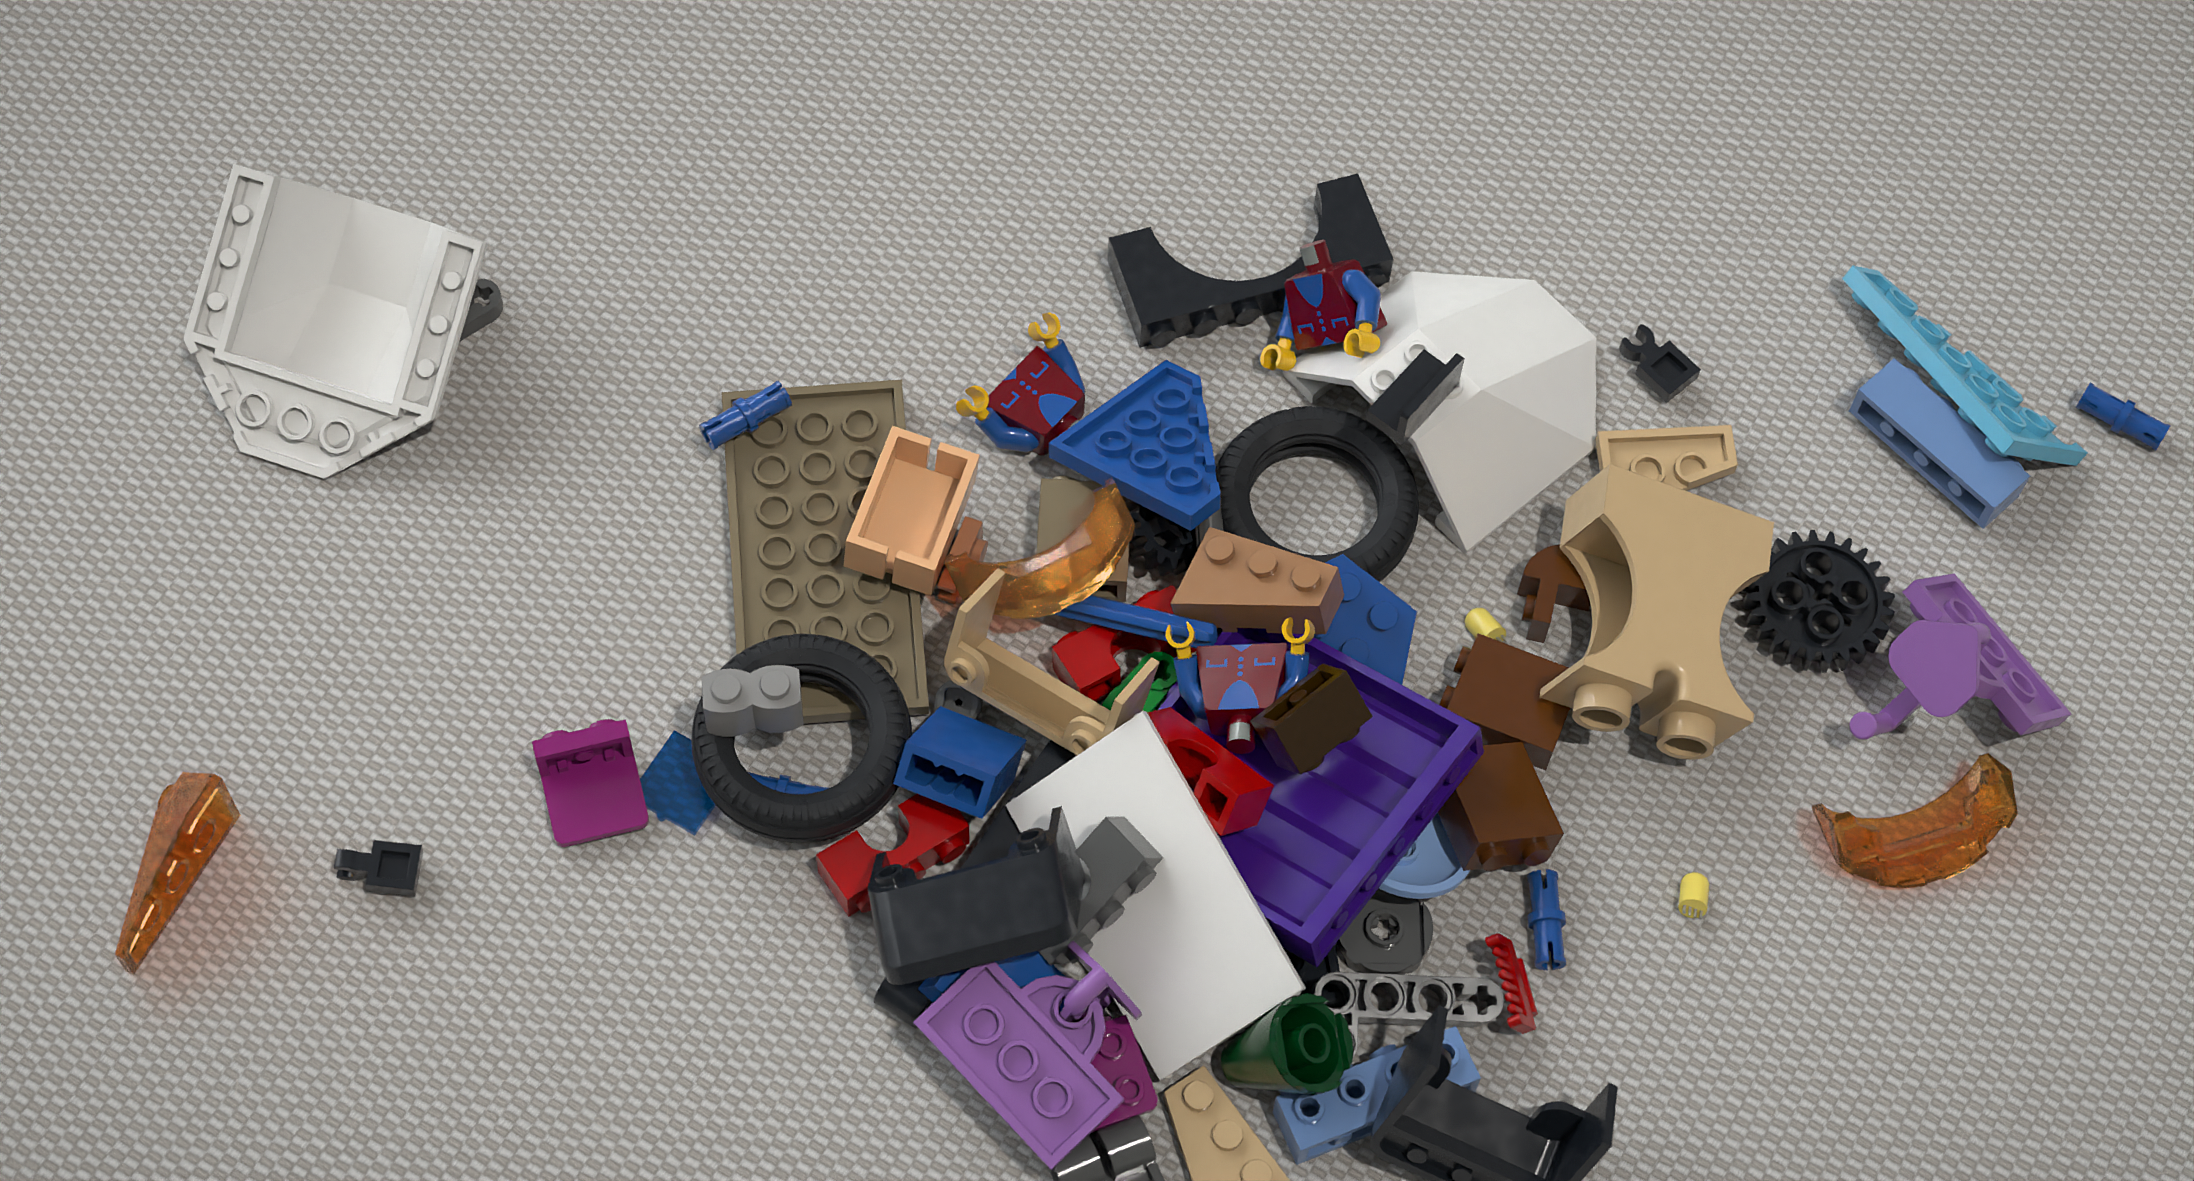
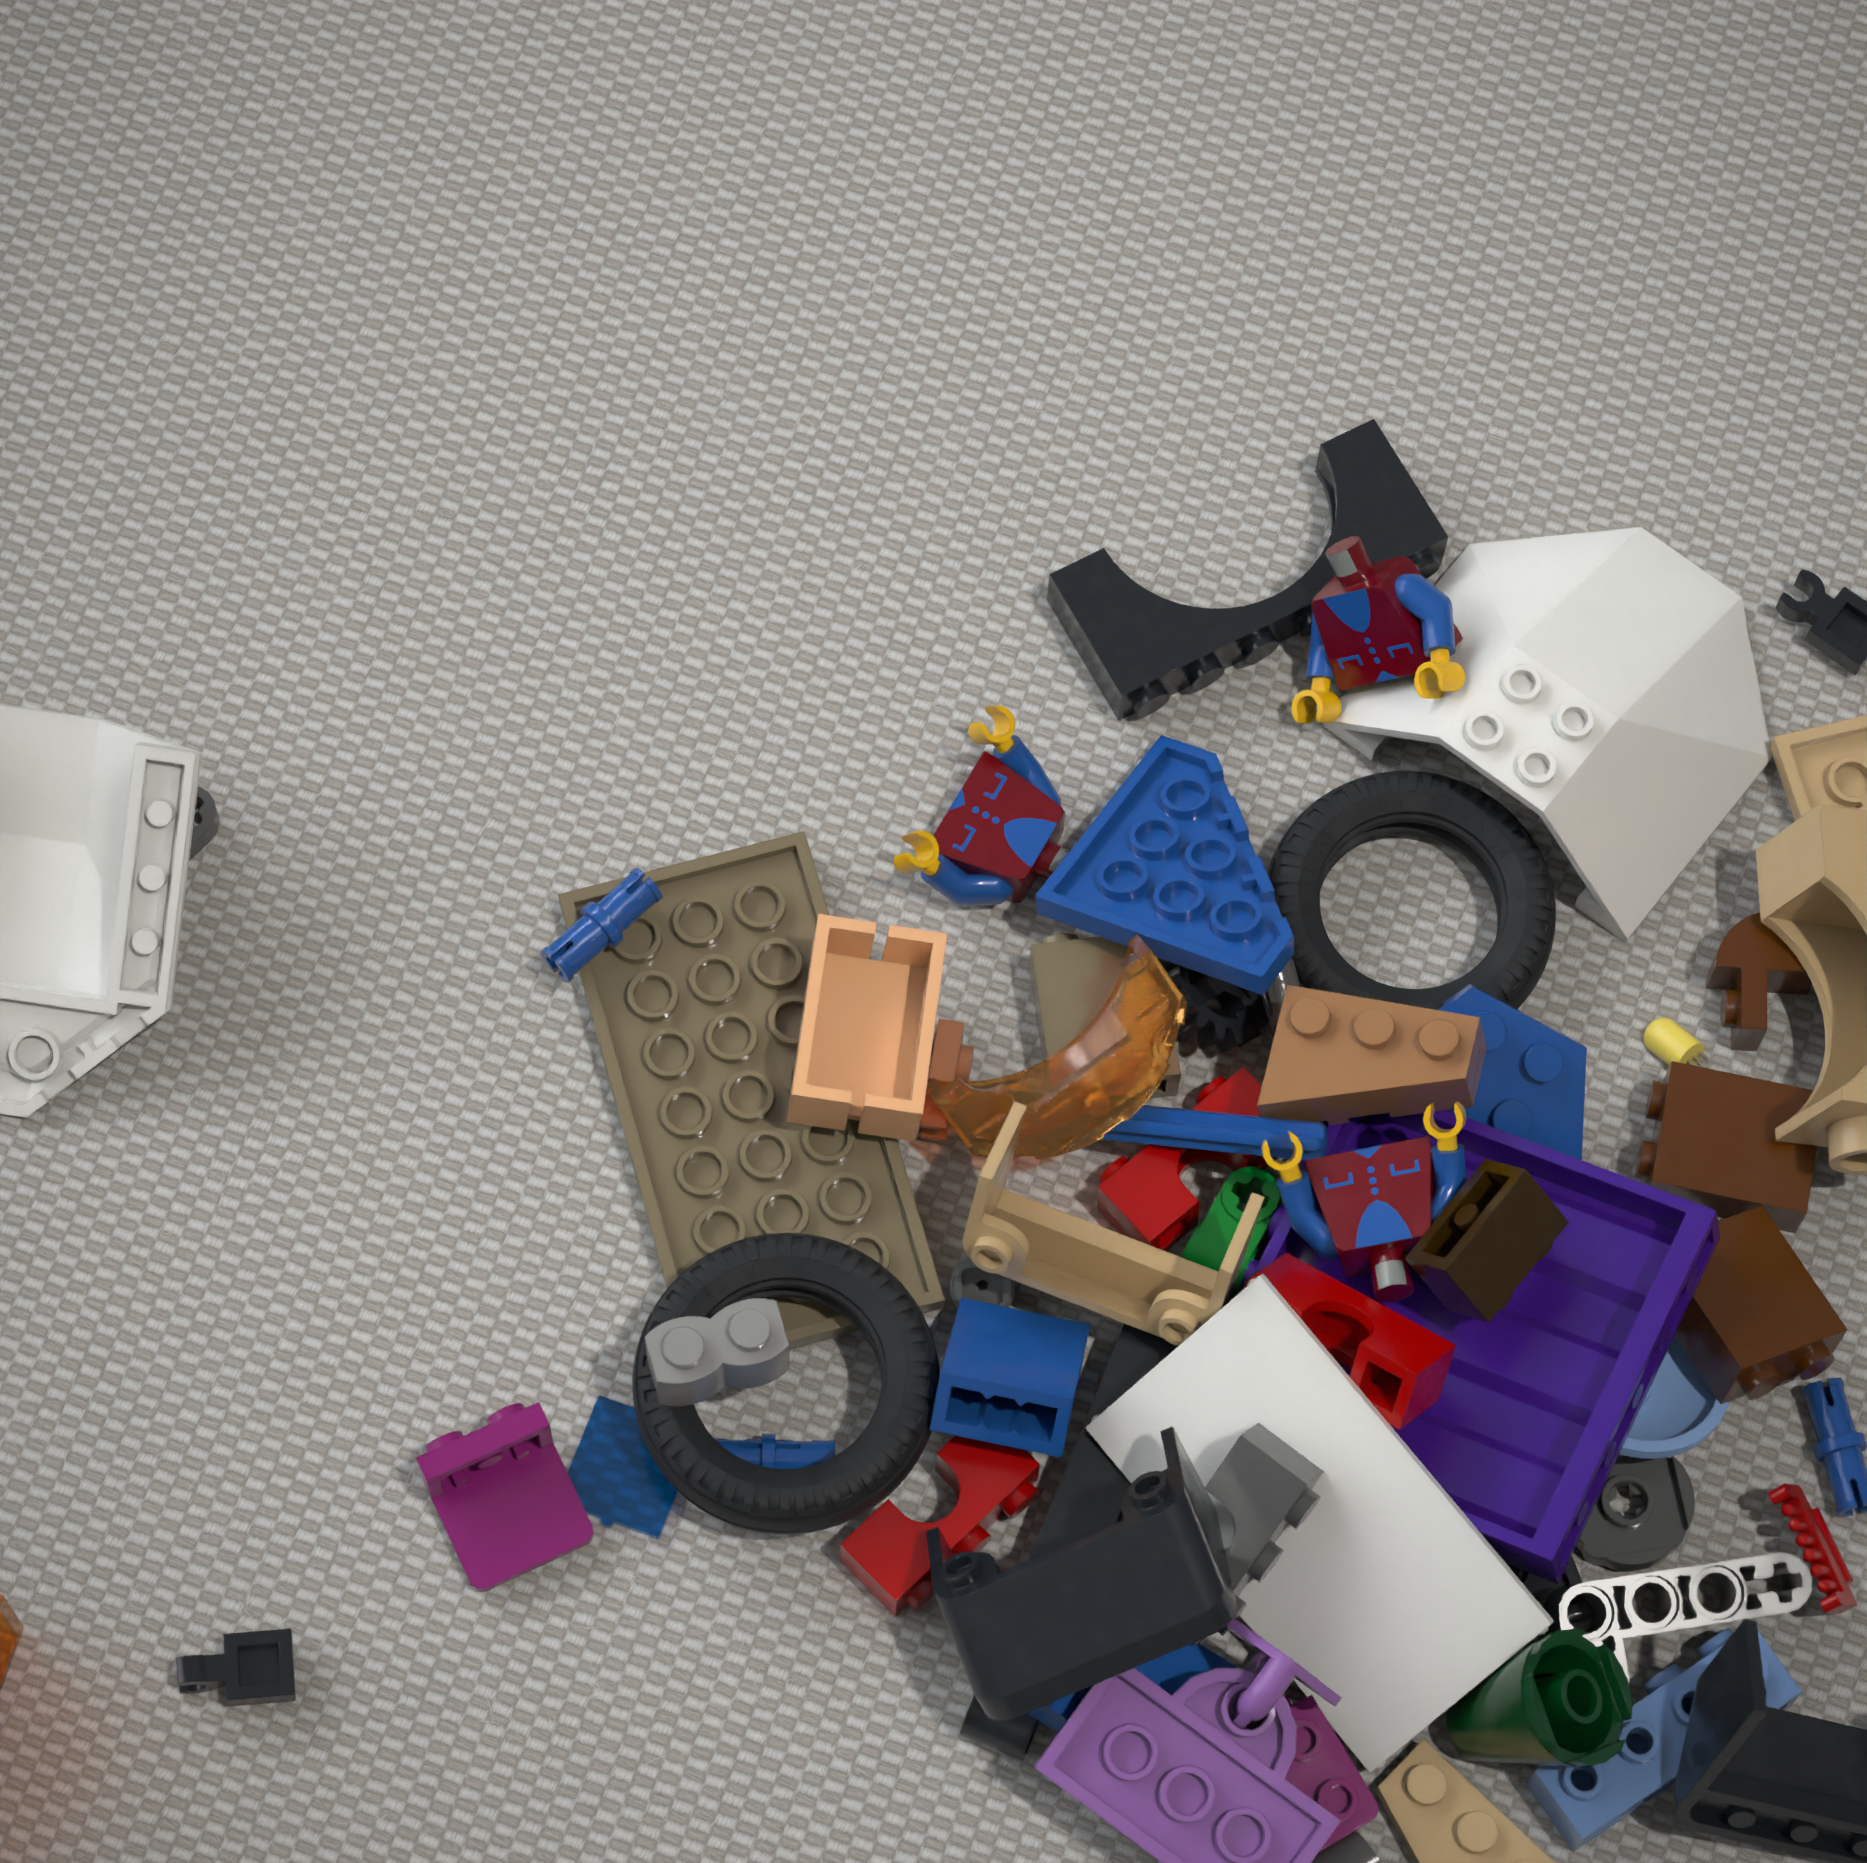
camera: 10 degrees left, 5 degrees up
black panel [1366,349,1465,445] -> none

